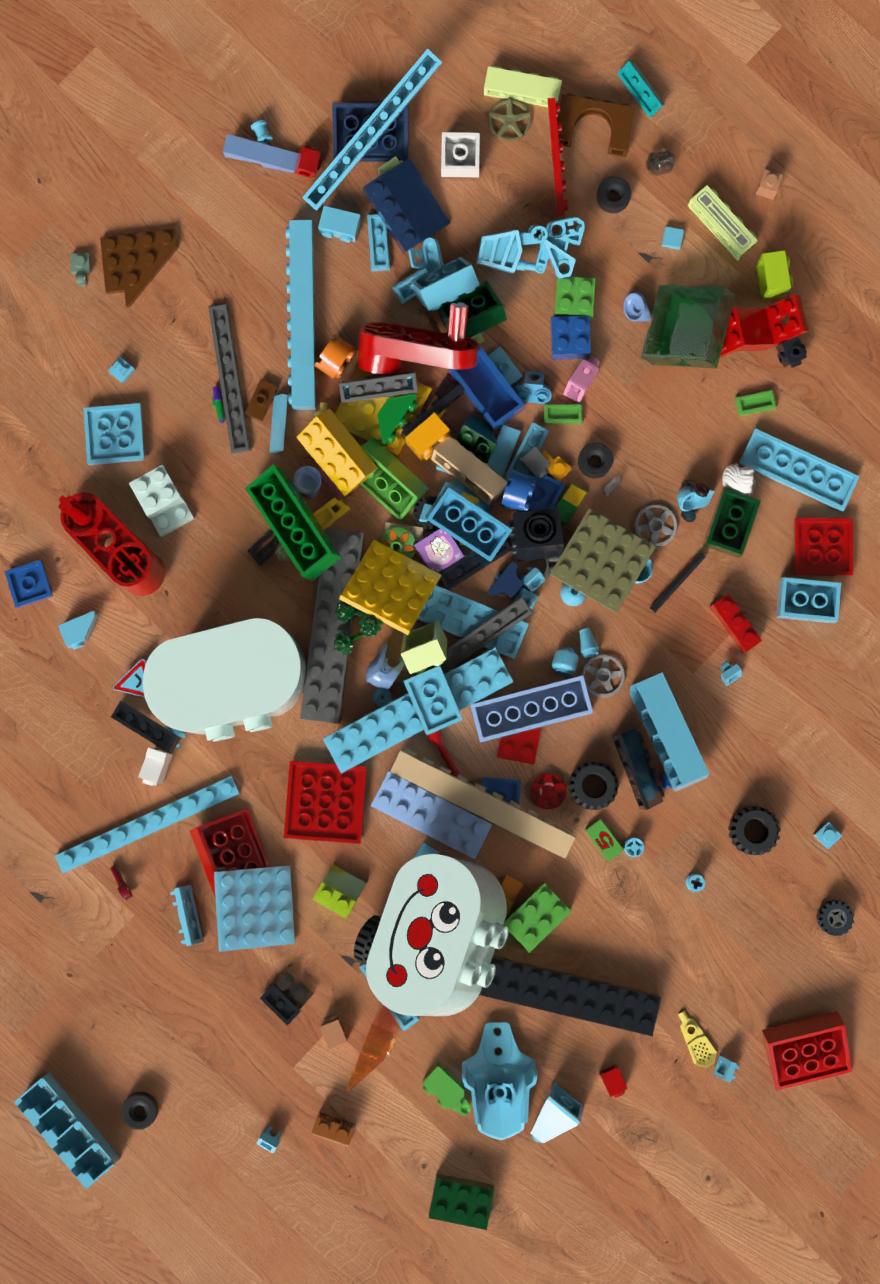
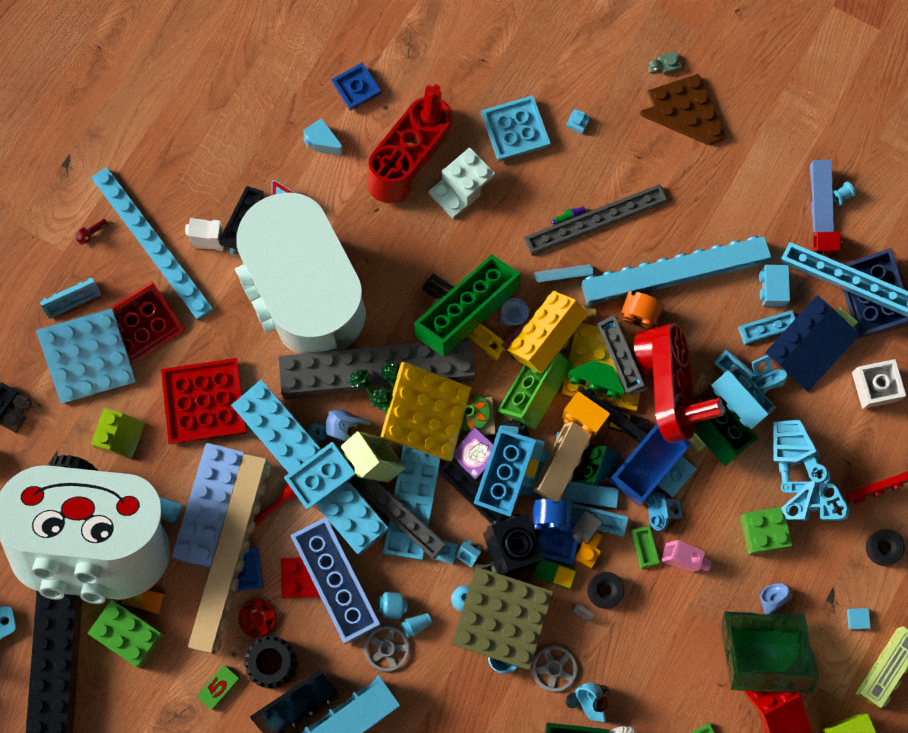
camera: 70 degrees right, 10 degrees down
reddish brown plate [245,379,278,422] -> none
dark blue brick [488,561,524,600] -> none
blue brick [550,316,591,360] -> none
medium azure wheel [624,837,644,857] -> none
black bar [650,552,706,613] -> none

